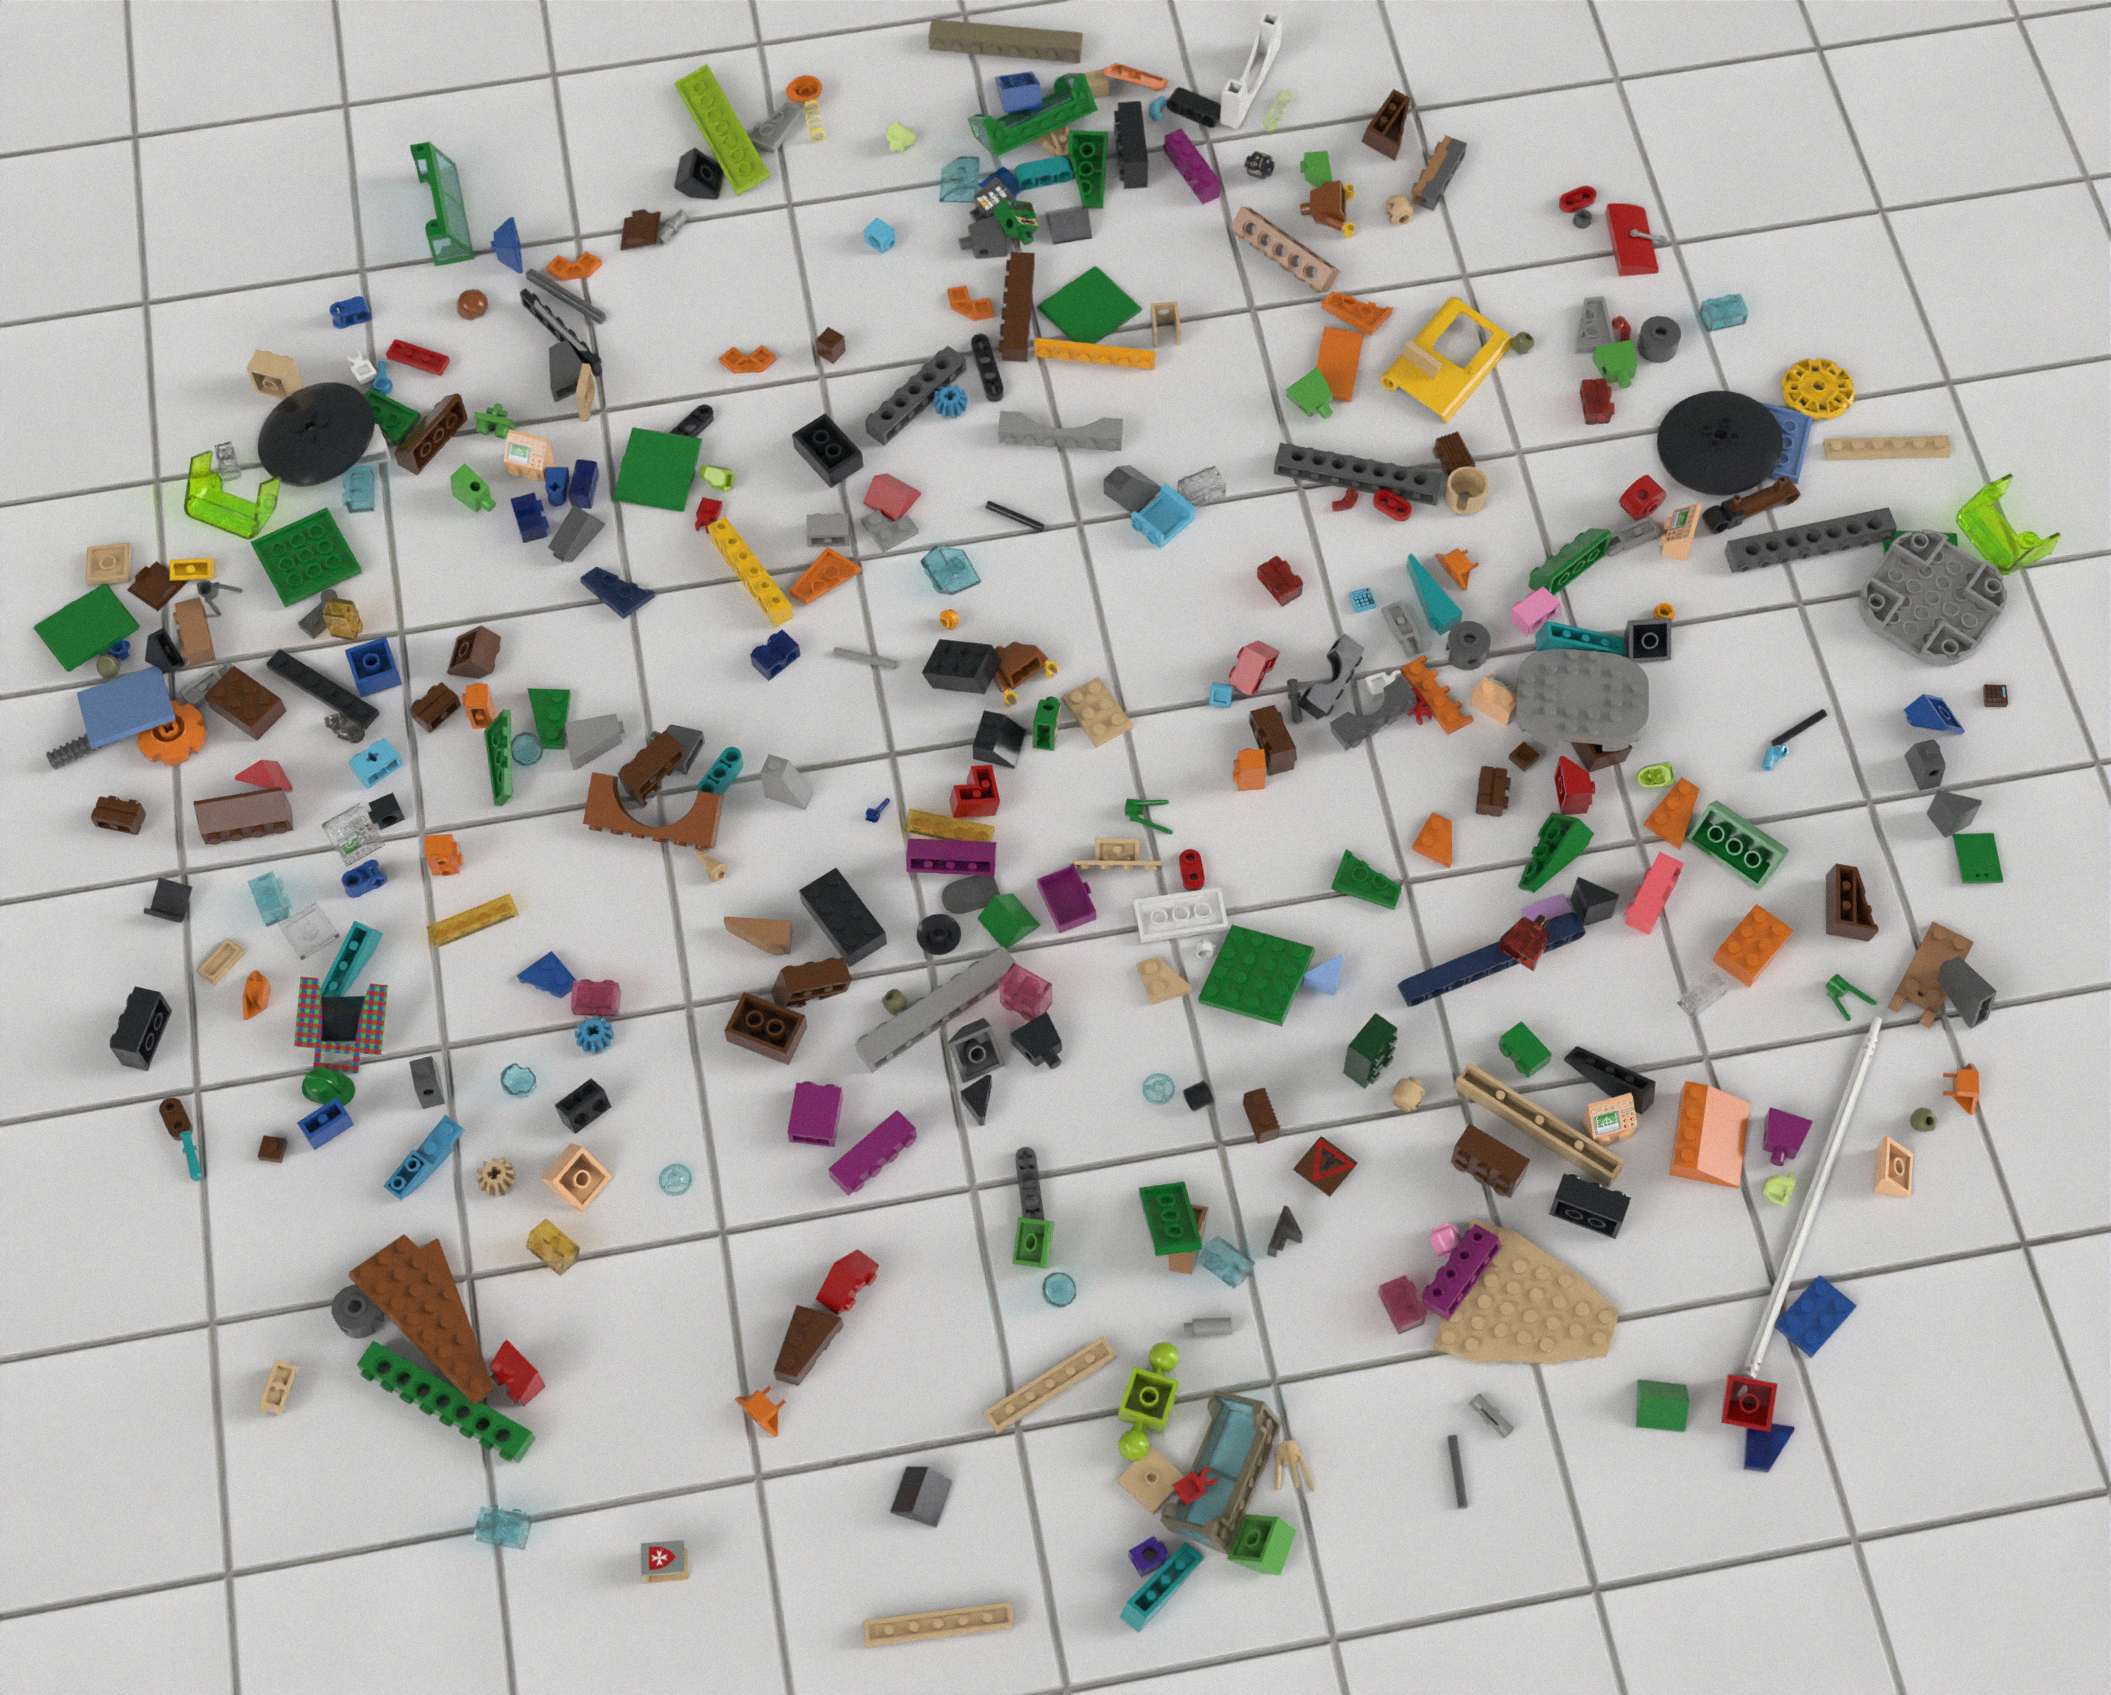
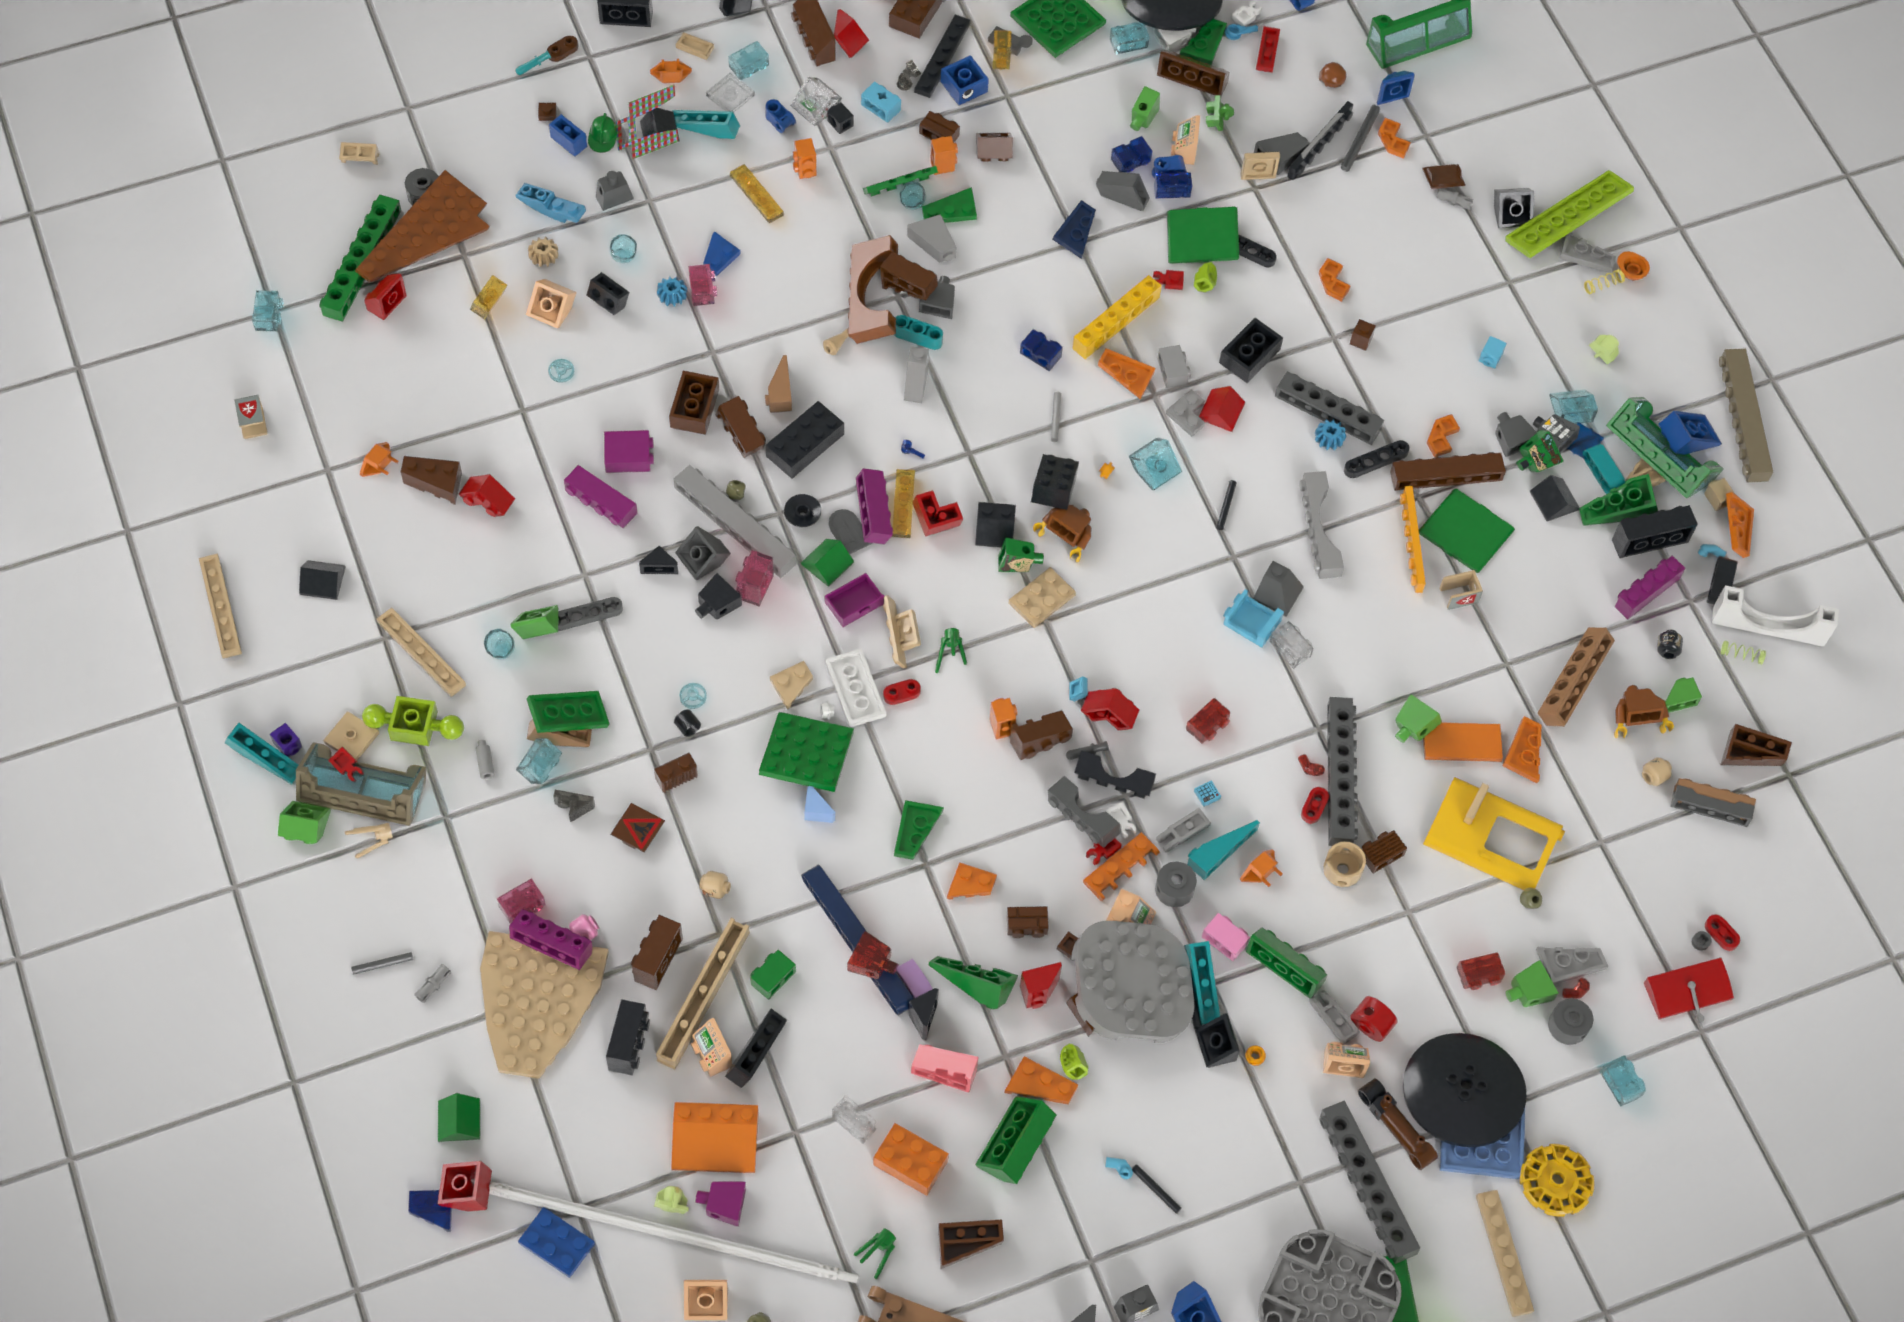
camera: 75 degrees right, 0 degrees up
dark green brick [1343,1012,1398,1088] -> none

